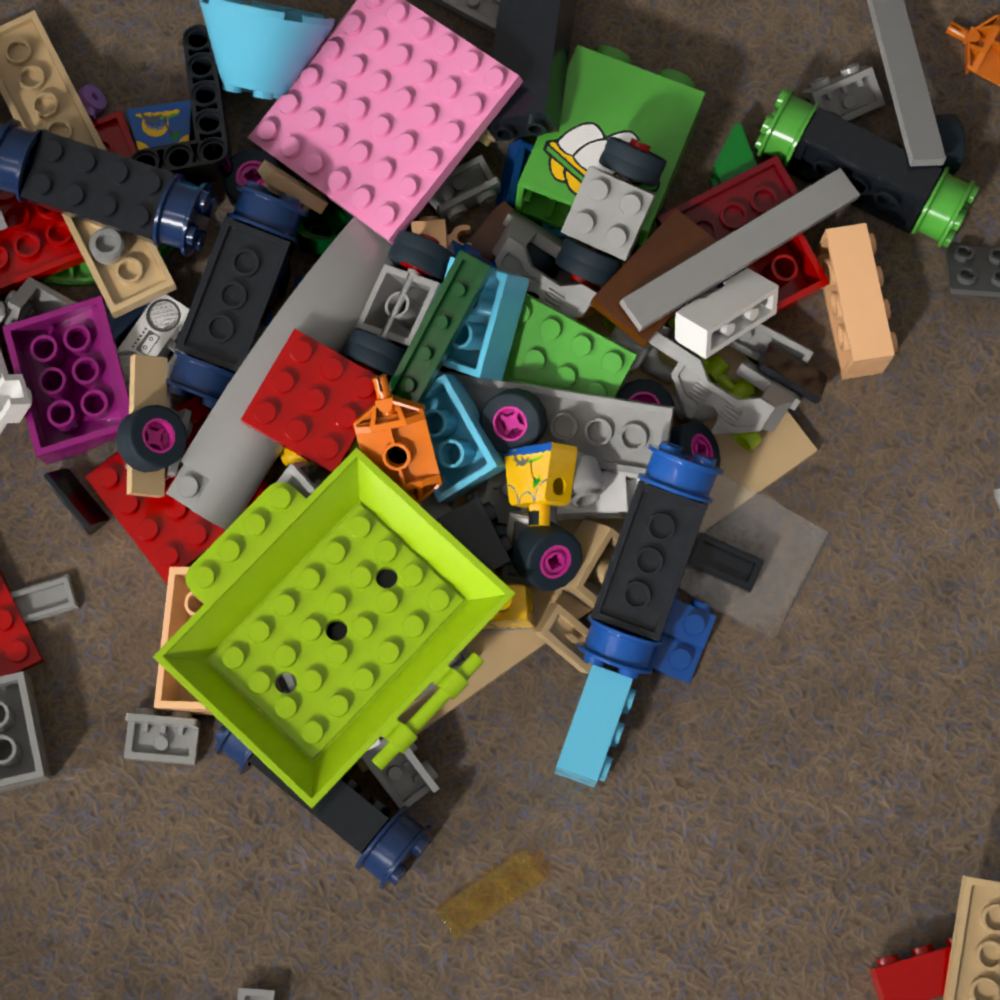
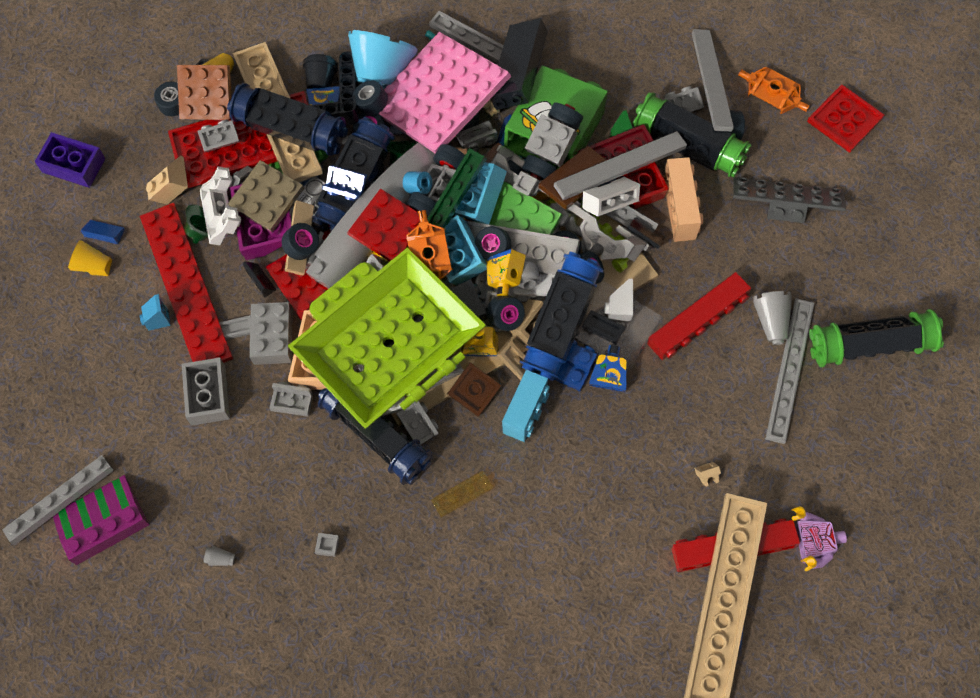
camera: 10 degrees right, 10 degrees down
medium lavender piece [77,84,107,122] -> none
light grey tile [89,228,126,264] -> none
tan plate [258,160,328,214] -> none
none -> dark tan plate [228,160,305,233]
none -> light grey brick [249,302,292,365]
none -> black piece [303,54,338,89]
none -> bracket [322,165,367,201]
none -> black wheel [352,80,388,116]
none -> dark azure piece [403,171,432,194]
none -> reddish brown plate [447,362,501,417]
none -> light grey plate [512,171,539,196]
none -> torso [589,345,626,392]
none -> white slope [604,279,633,321]
none -> red brick [647,272,751,360]
none -> tan tile [694,462,721,487]

